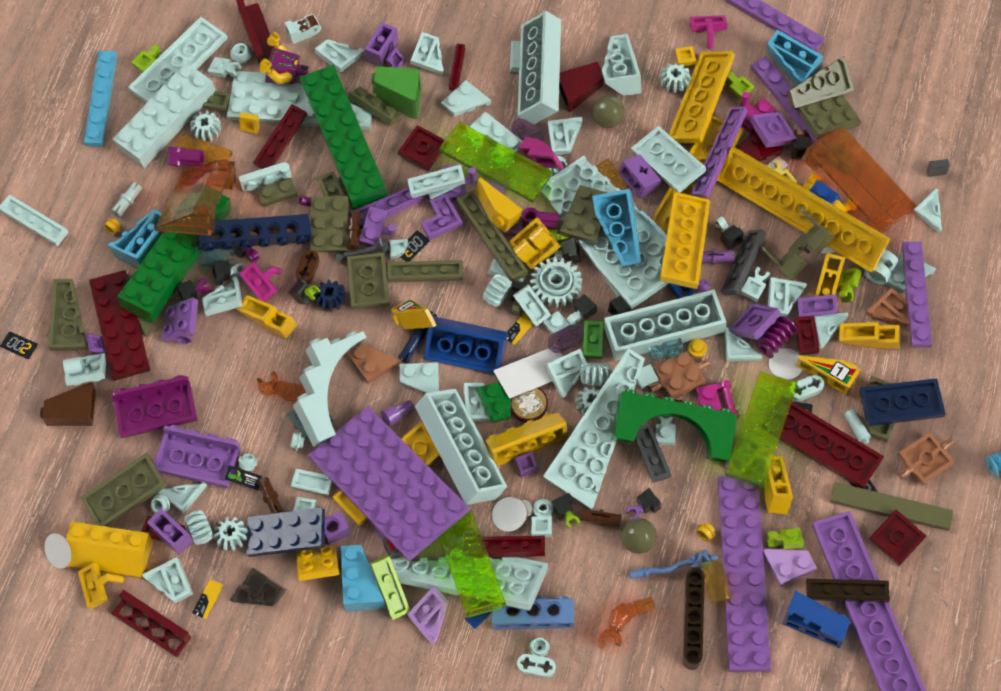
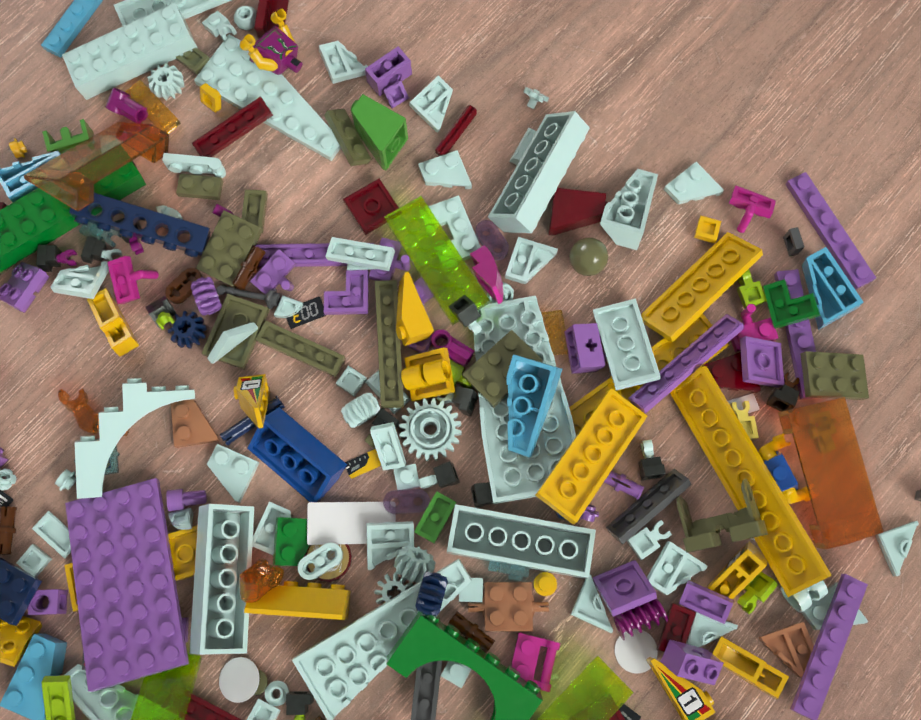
camera: 25 degrees right, 10 degrees up
light aqua pin [111,182,143,217] -> none
light aqua leg [285,15,322,44] -> none
green brick [300,64,387,209] -> none
medium lavender tile [514,451,539,477] -> none
light aqua gear [660,62,691,94] -> none
wing [787,56,854,109] -> none
light aqua beam [788,375,824,402] -> none
none -> bright green window [42,119,97,158]
none -> light aqua tile [168,508,194,530]
none -> medium lavender gear [191,277,222,316]
none -> light aqua tile [207,322,258,364]
none -> clear orange piece [239,558,284,603]
none -> light aqua plate [298,543,343,580]
none -> light aqua tile [335,365,367,397]
none -> dark blue gear [415,572,448,616]
none -> pearl dark grey piece [449,295,482,335]
none -> light aqua plant [523,87,549,109]
none -> medium lavender brick [660,640,724,685]
none -> light aqua wing [664,162,724,204]
none -> green plate [763,279,820,329]
none -> dark grey tile [783,227,805,257]

